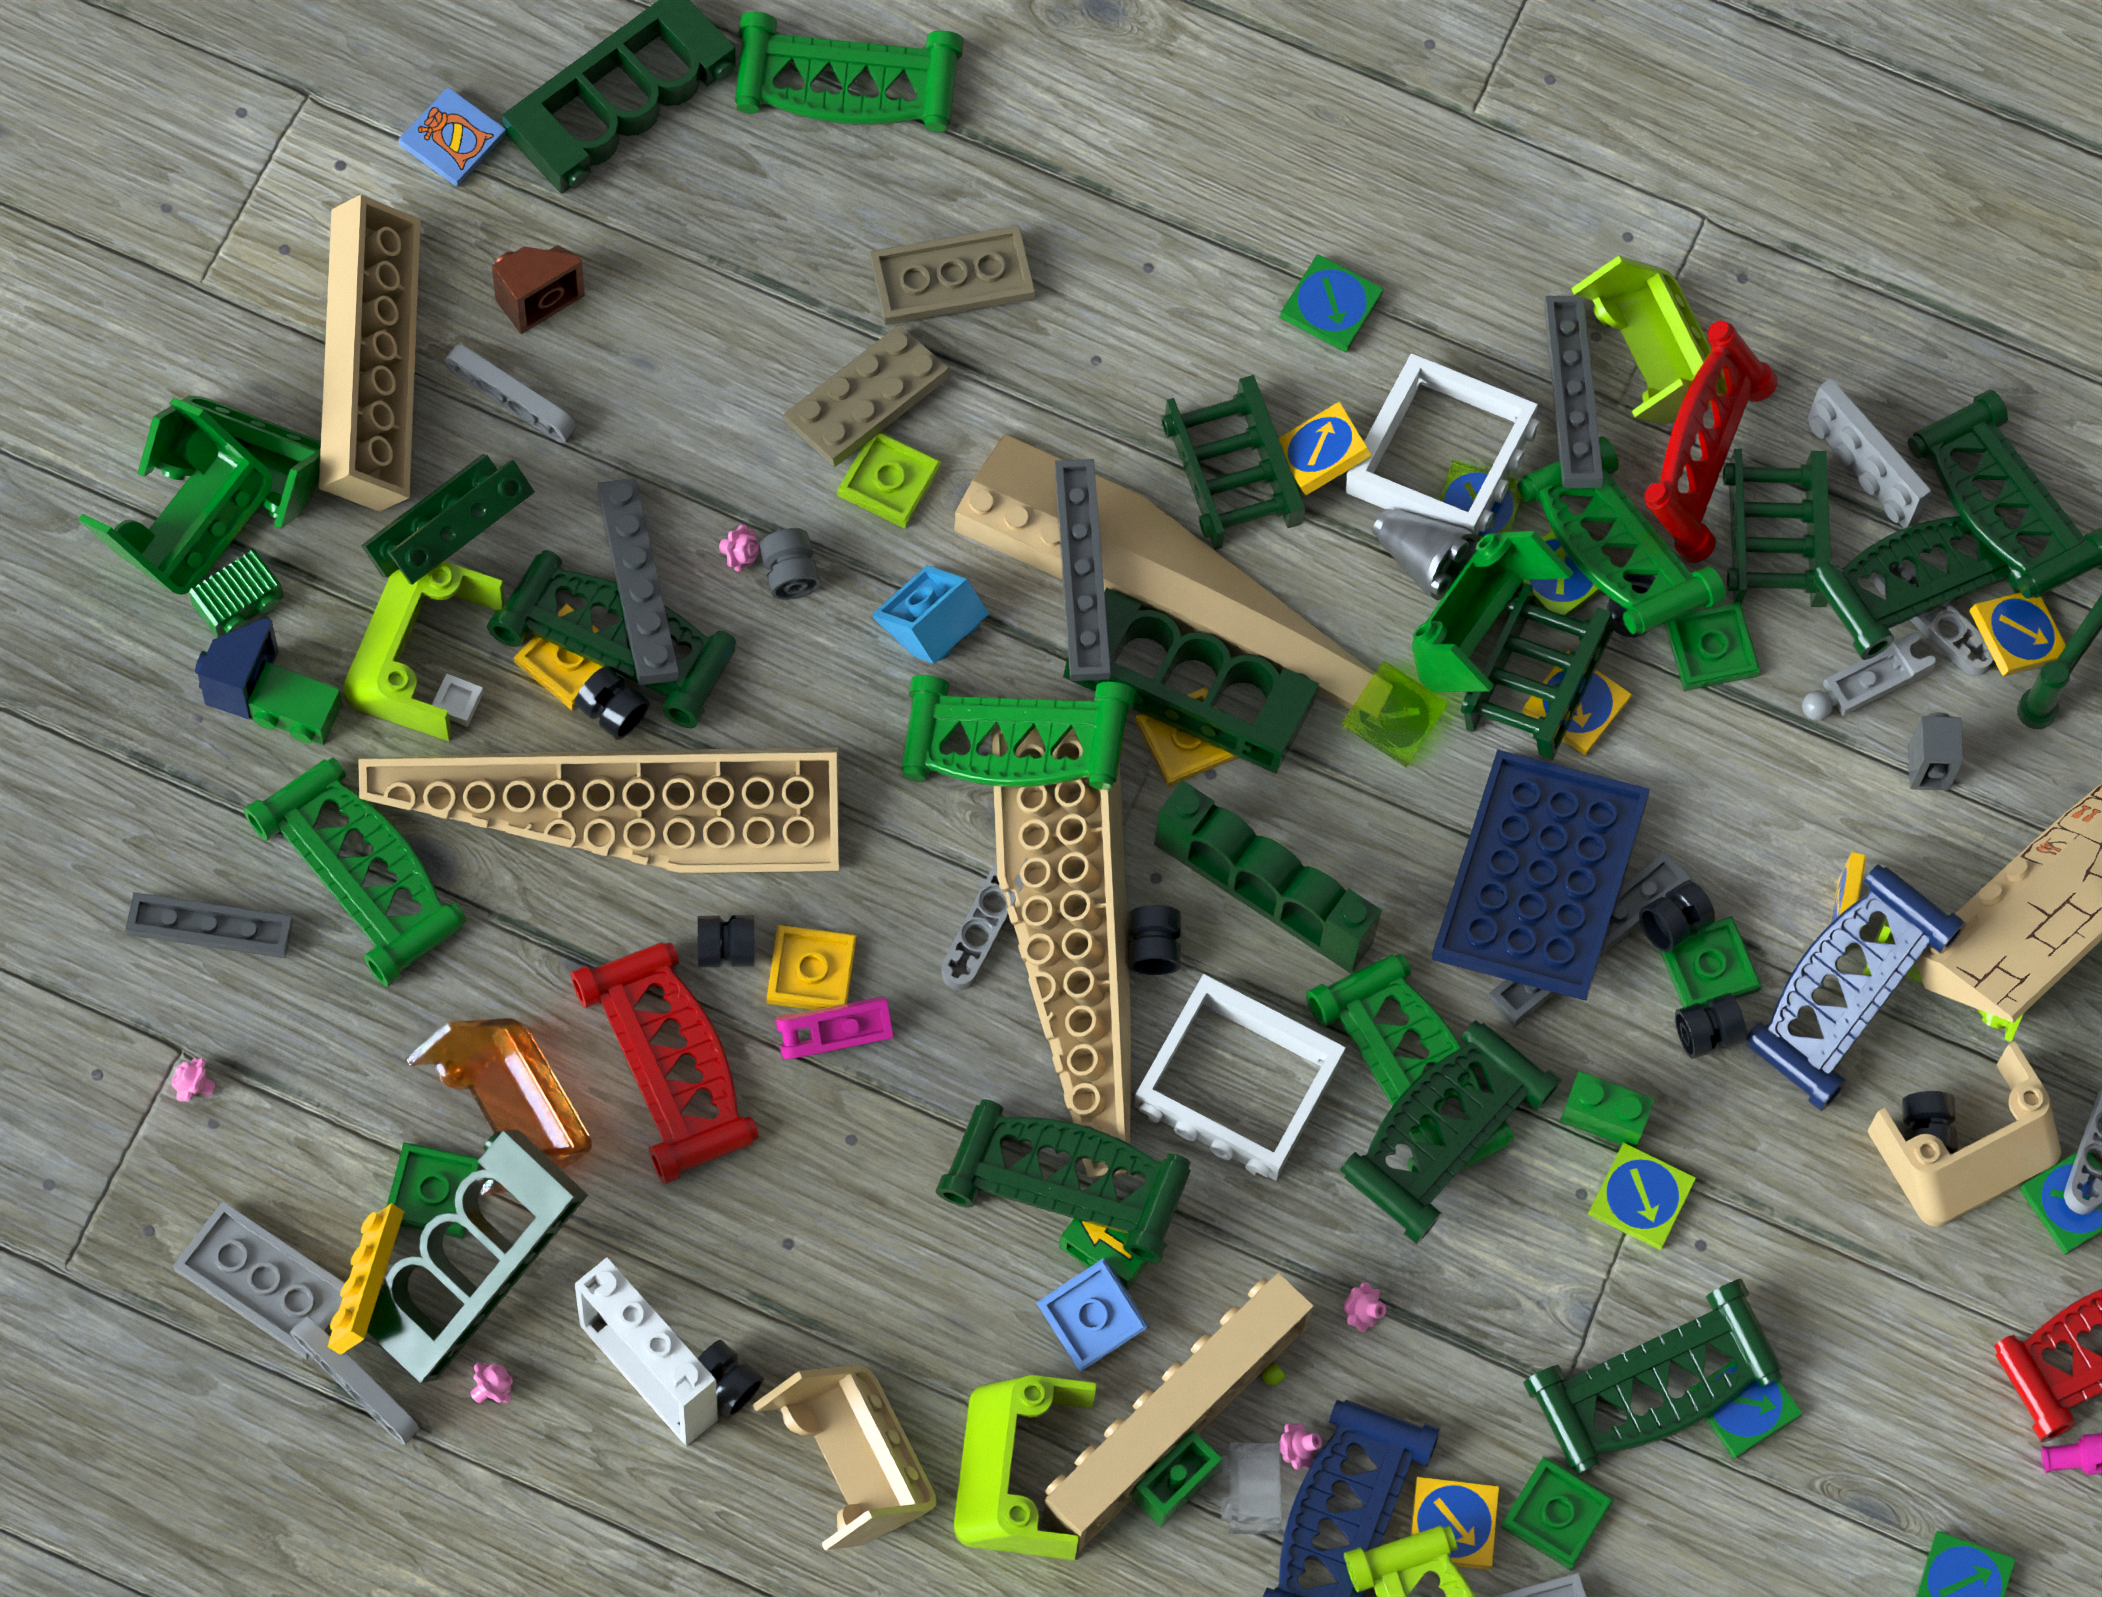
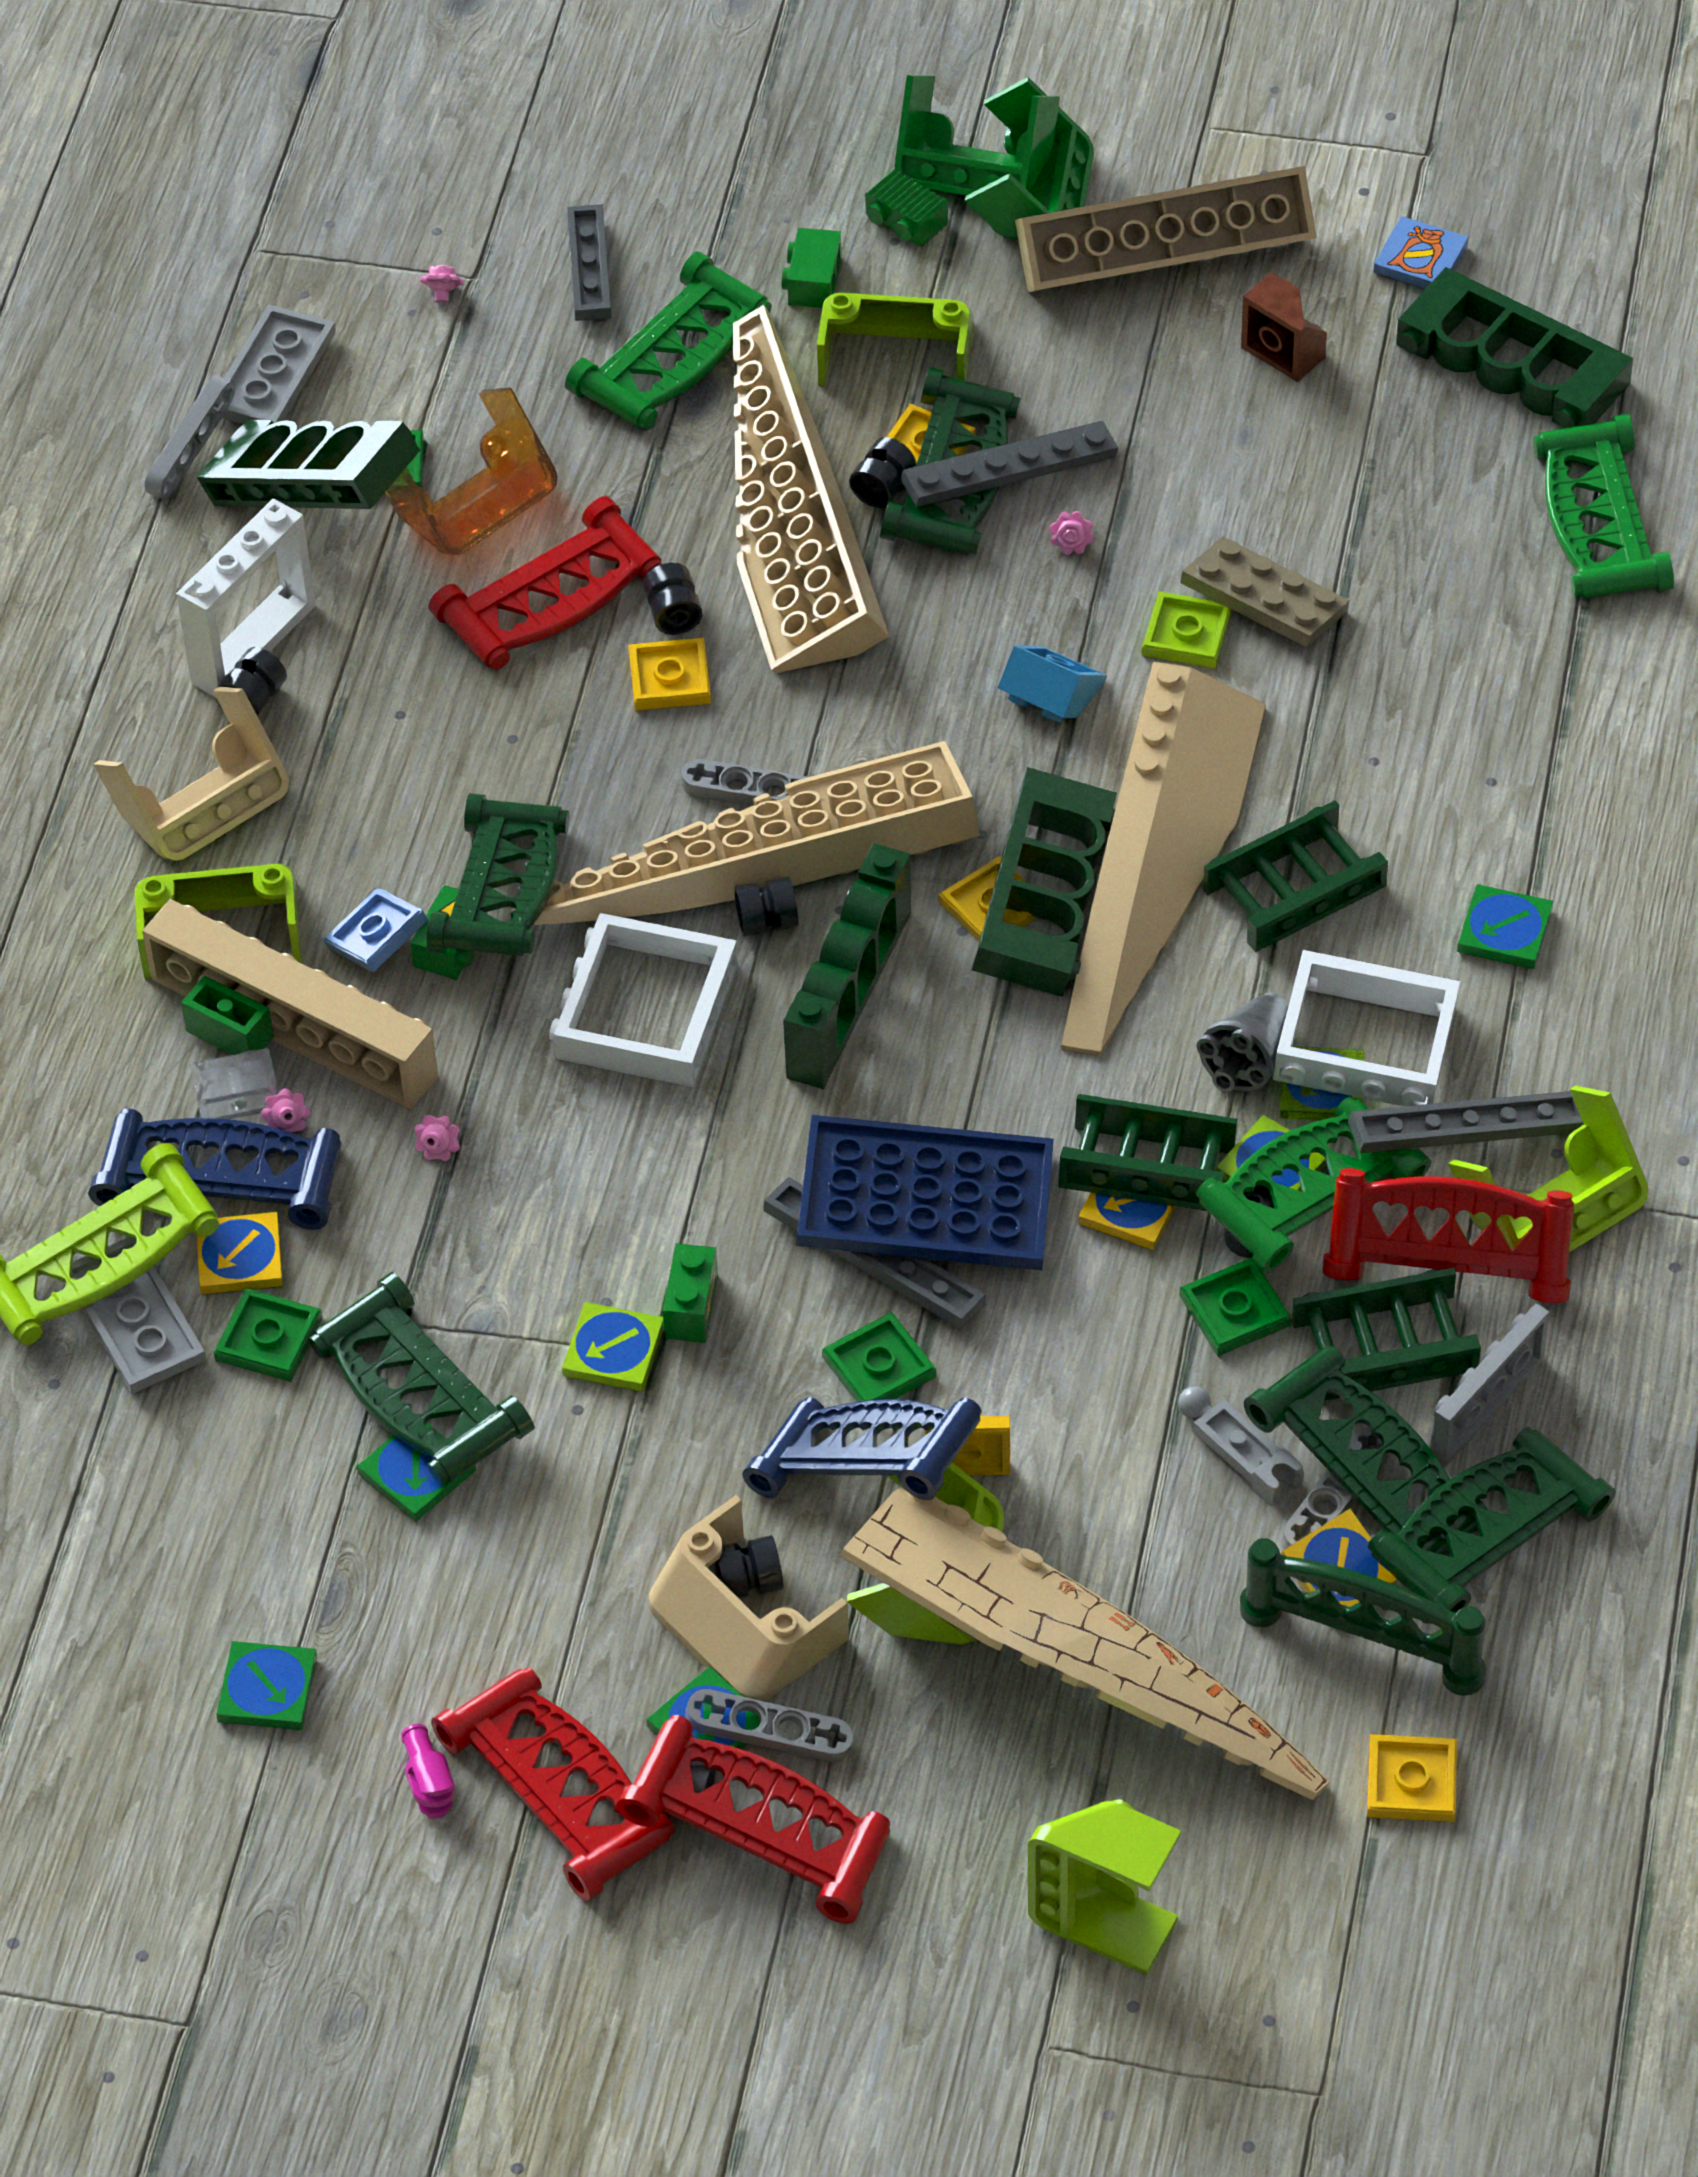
camera: 85 degrees right, 15 degrees down
dark blue slope [195,618,279,720] -> none
yellow plate [327,1203,405,1355] -> none
dark green fence [361,454,535,585] -> none
white plate [432,674,484,727] -> none
light grey beam [444,345,577,443] -> none
bright pink plant [471,1362,513,1404] -> none
dark grey wheel [759,528,821,600] -> none
dark pink plate [775,996,894,1059] -> none
dark tan plate [870,225,1035,325] -> none
green piece [901,675,1136,790] -> none
dark grey plate [1054,459,1111,681] -> none
lime piece [1262,1361,1286,1386] -> none
tile [1278,402,1372,496] -> none
green piece [1306,954,1514,1173] -> none
dark green piece [1340,1020,1562,1245] -> none
clear neon green tile [1341,660,1449,768] -> none
green windscreen [1412,531,1574,692] -> none
black wheel [1639,880,1715,953] -> none
black wheel [1675,993,1747,1059] -> none
dark grey brick [1908,712,1963,791] -> none

